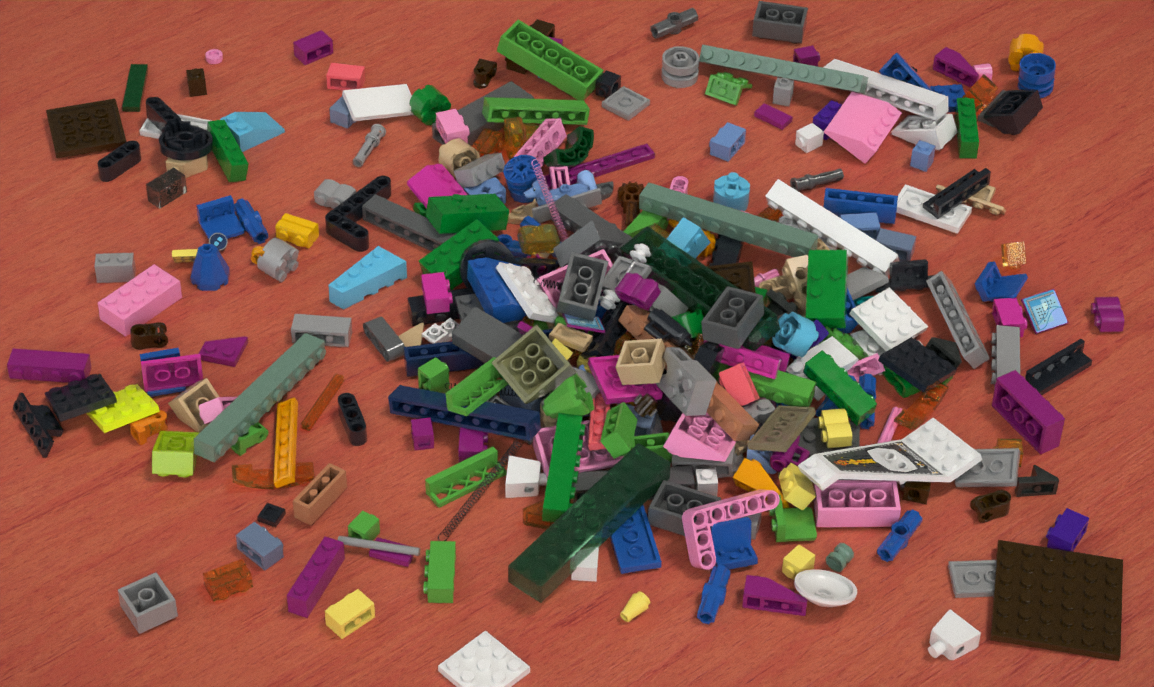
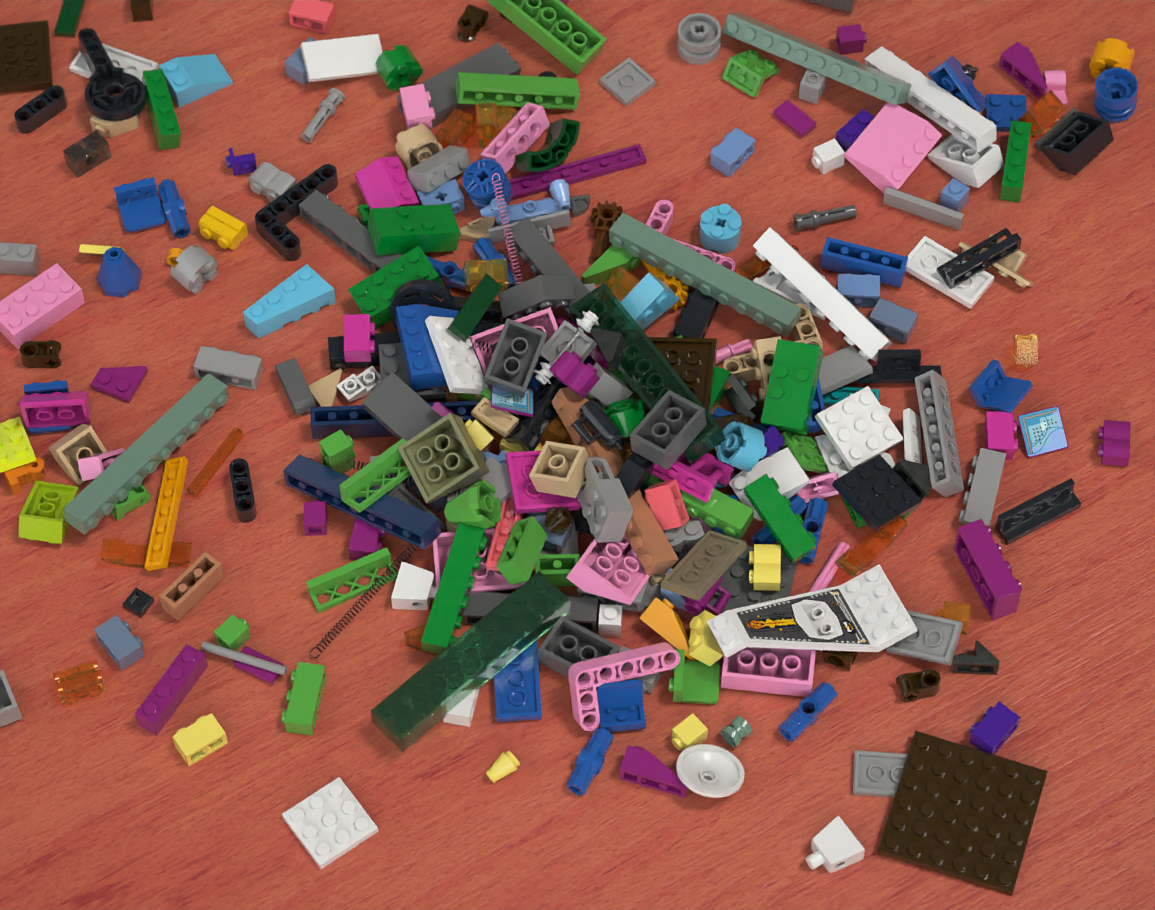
camera: 10 degrees right, 15 degrees up
dark blue tile [208,233,228,252] -> none
bright pink tile [549,166,570,189] -> none
black brick [596,70,621,99] -> none
none -> dark purple bracket [226,148,257,176]
none -> dark green tile [448,273,503,342]
none -> pearl dark grey slope [590,328,627,372]
none -> light grey tile [883,187,964,230]
none -> white tile [903,408,922,464]

